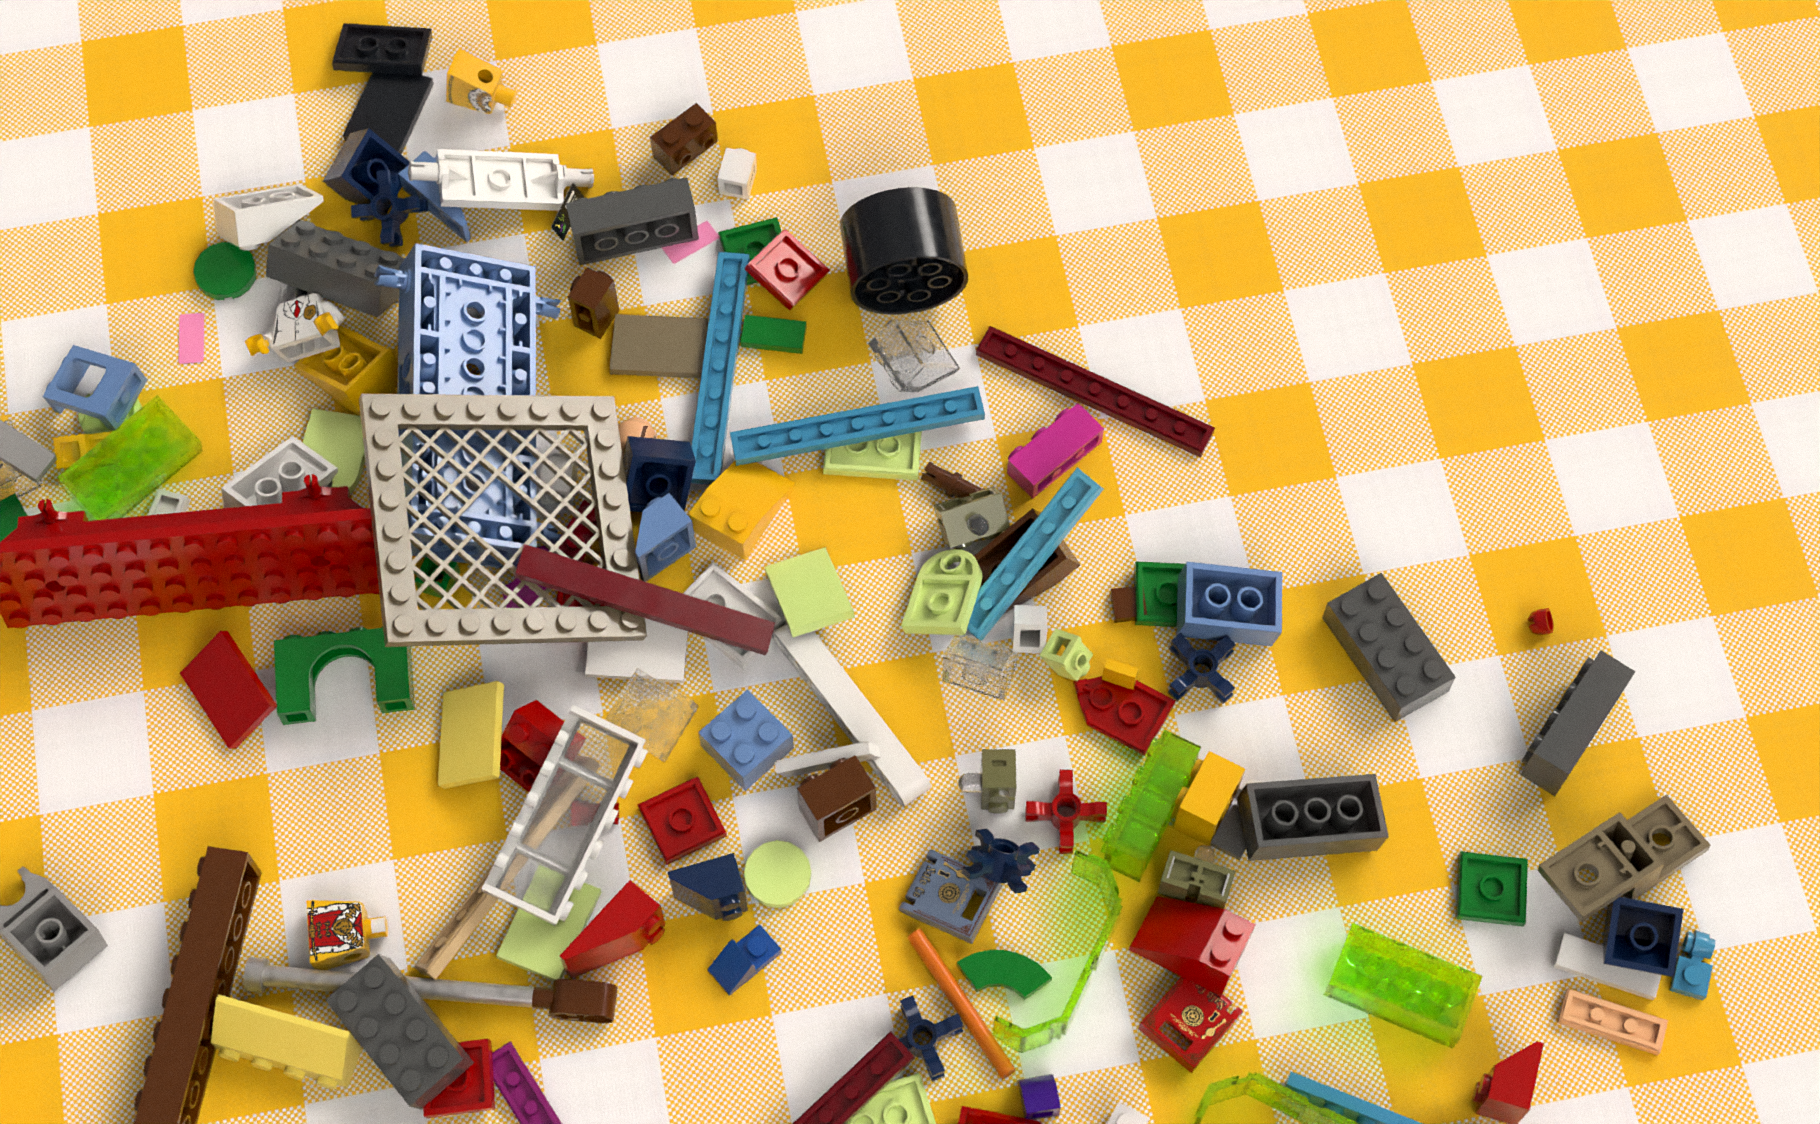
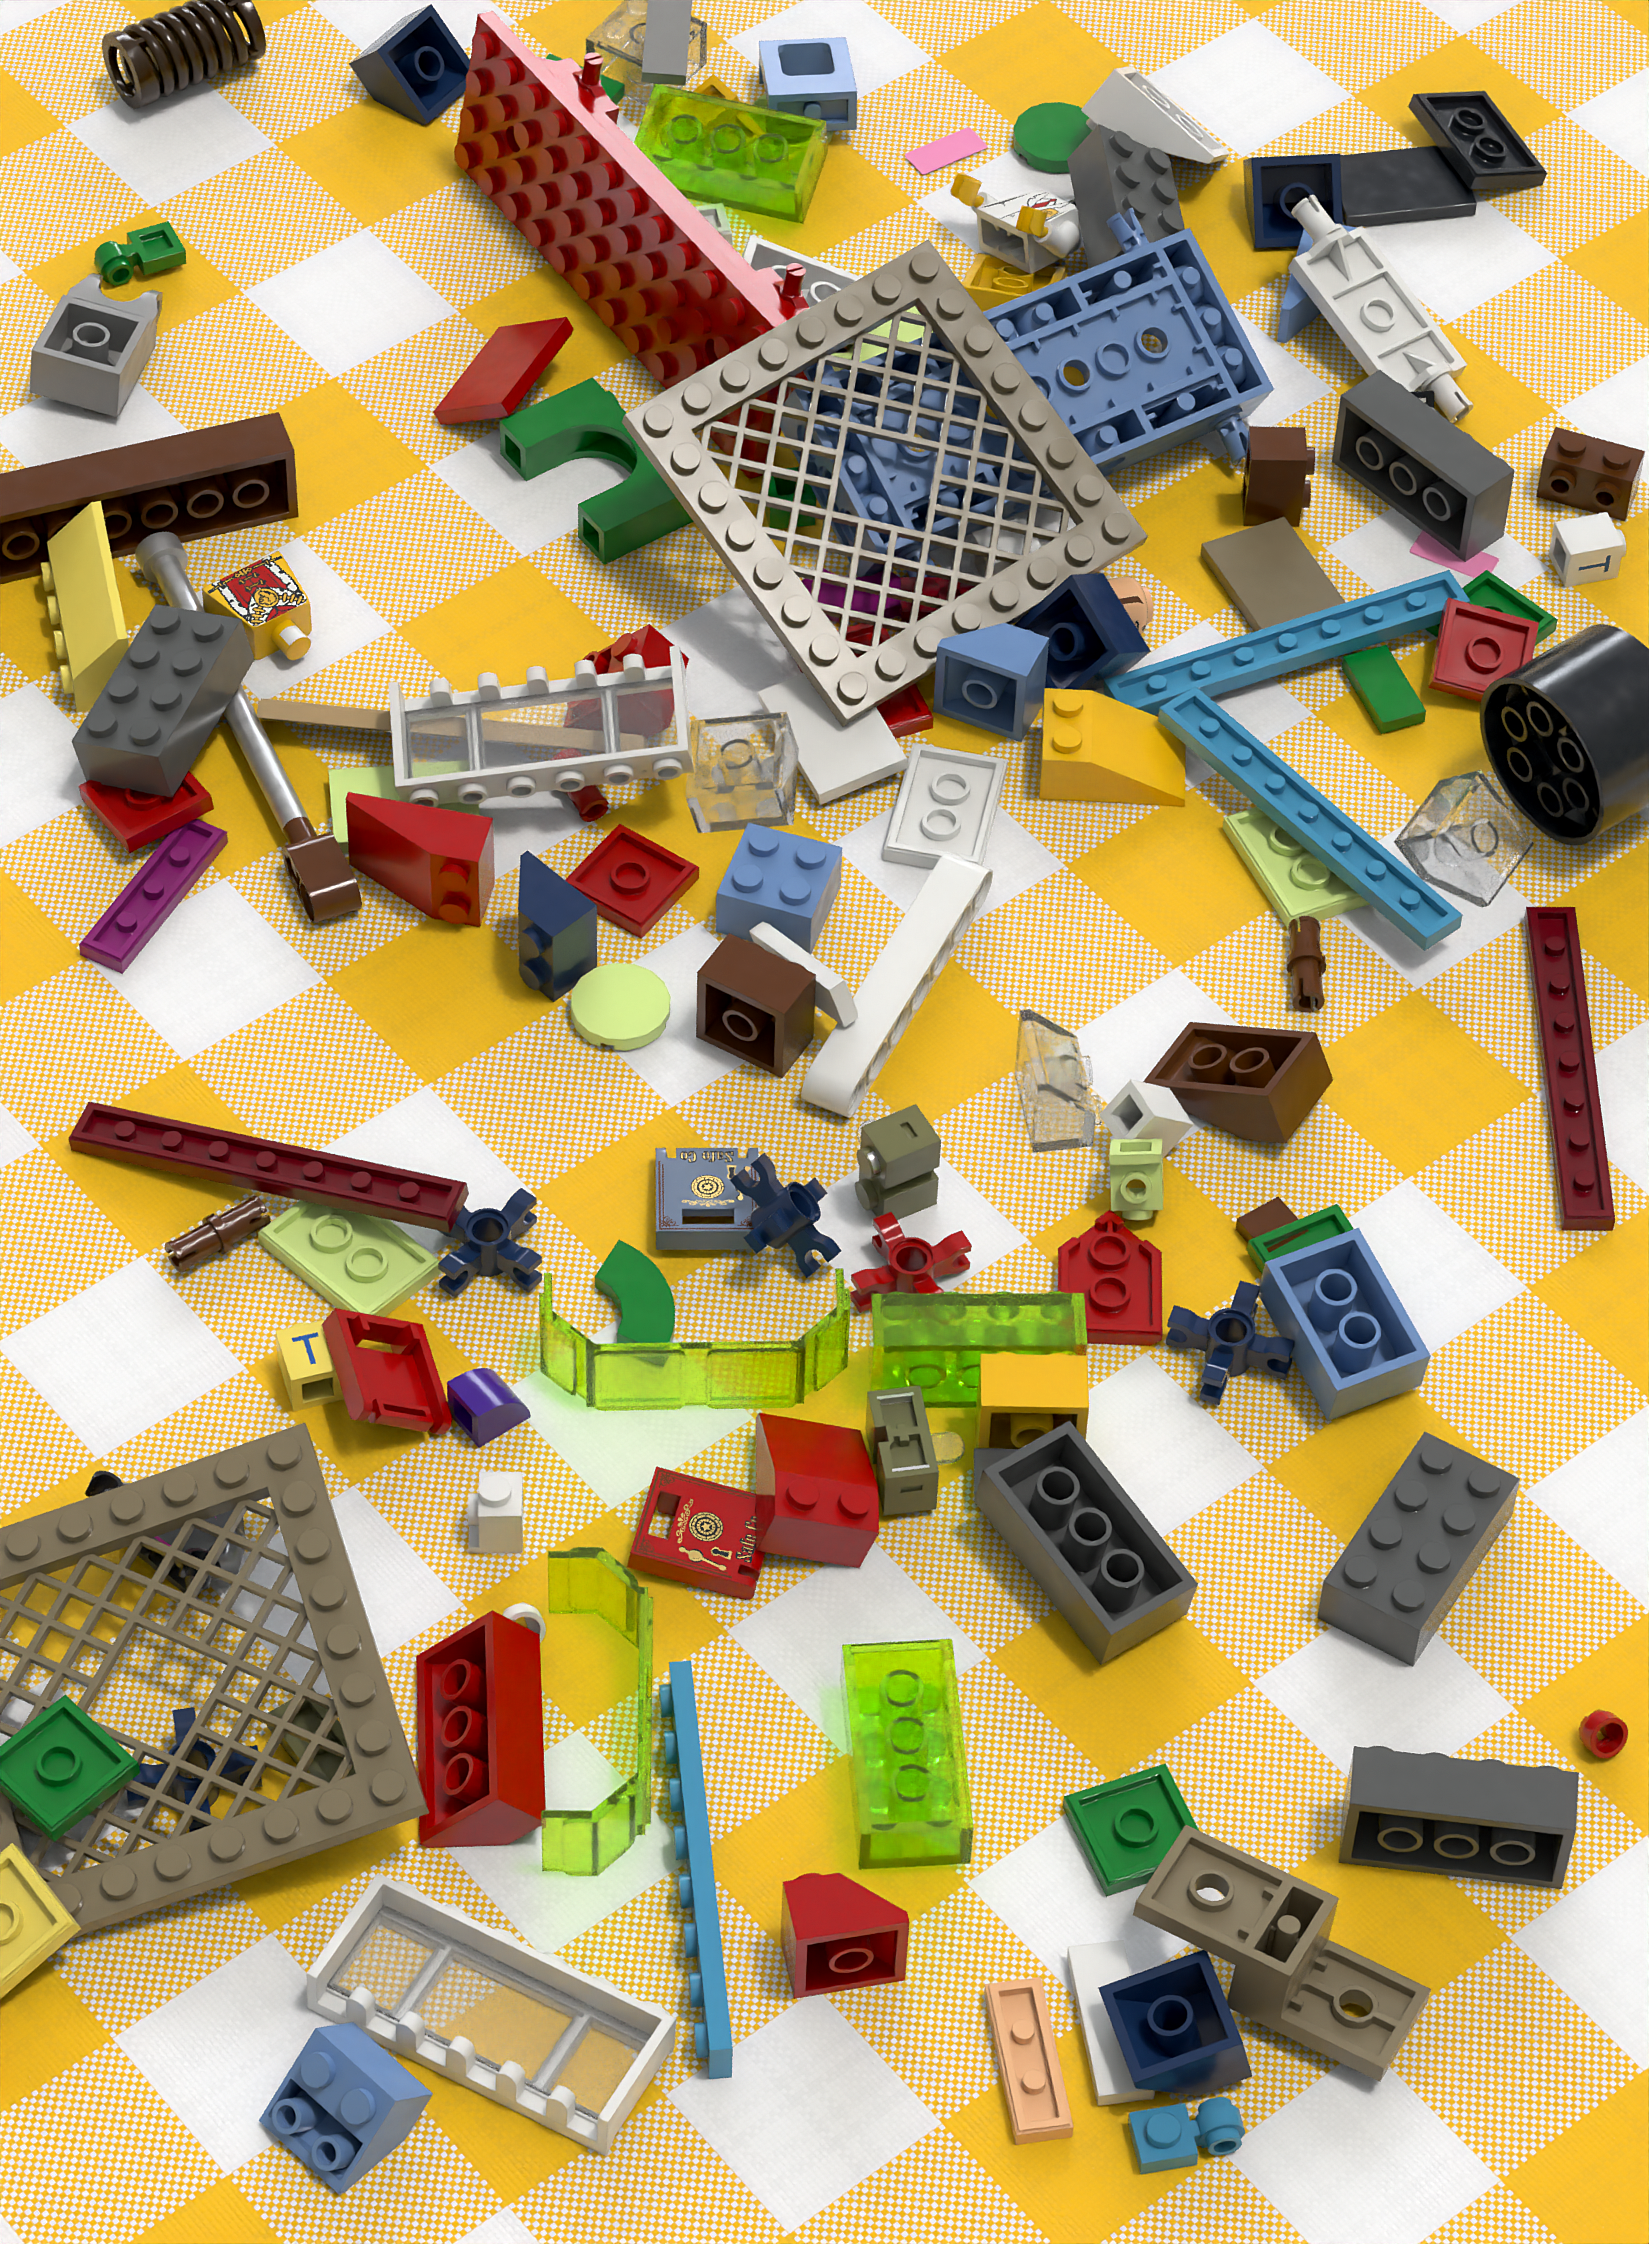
camera: 60 degrees right, 15 degrees down
dark blue pin [351,170,428,247] -> none
light yellow tile [438,681,504,789] -> none
yellow torso [446,49,517,114] -> none
dark red tile [514,544,775,655] -> none
blue slope [708,925,782,996] -> none
yellowish green tile [765,547,855,637] -> none
yellowish green tile [901,549,982,635] -> none
orange piece [907,929,1016,1079] -> none
piece [933,486,1010,549] -> none
medium azure tile [967,468,1104,641] -> none
dark pink brick [1007,403,1104,499] -> none
yellow tile [1102,657,1139,690] -> none

